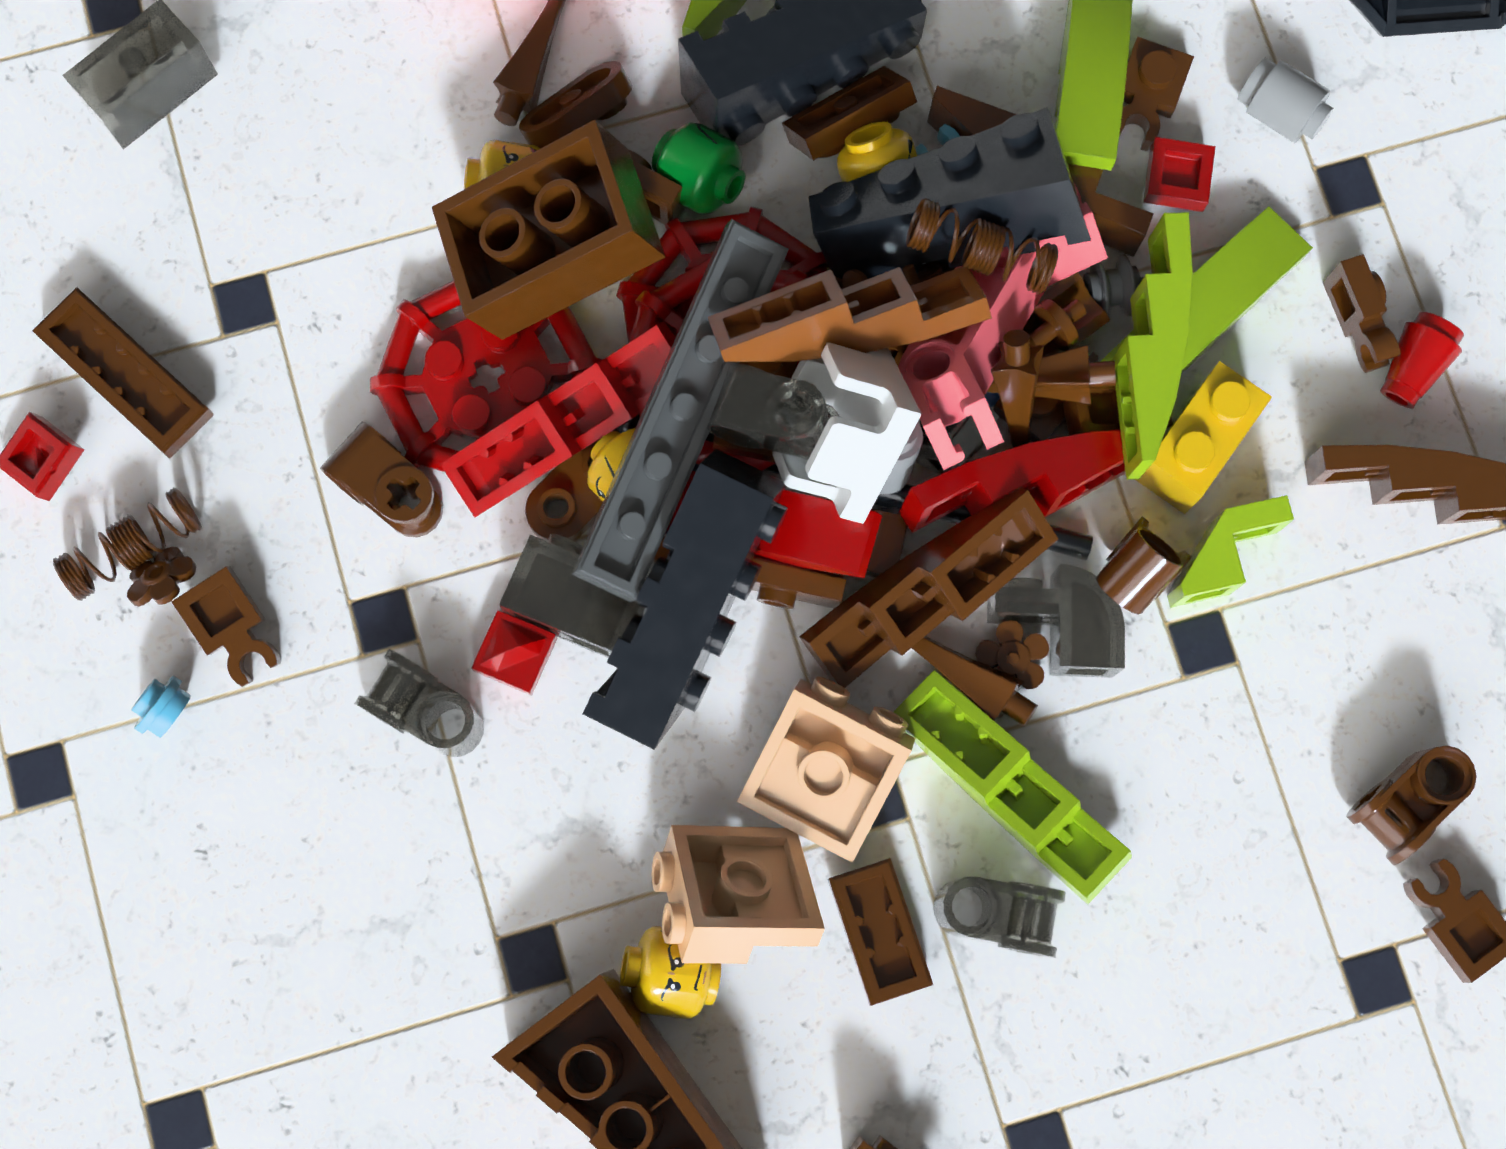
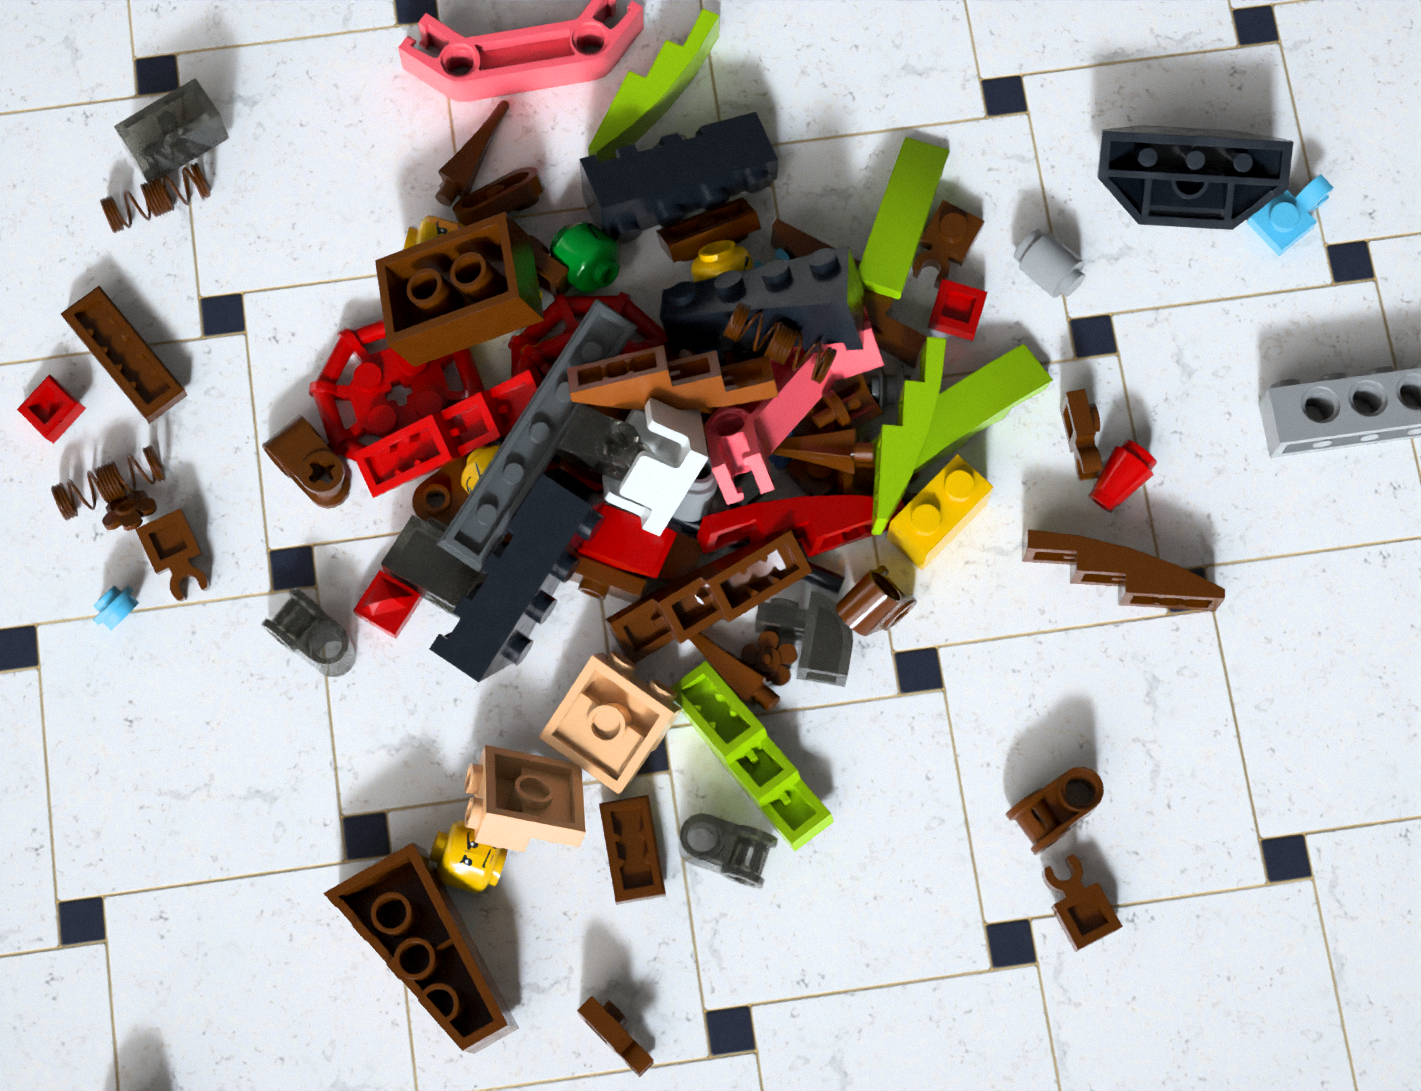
camera: 10 degrees right, 5 degrees down
reddish brown piece [991,330,1044,448] -> none
lime slope [1167,495,1294,608] -> none
none -> reddish brown piece [100,162,211,234]

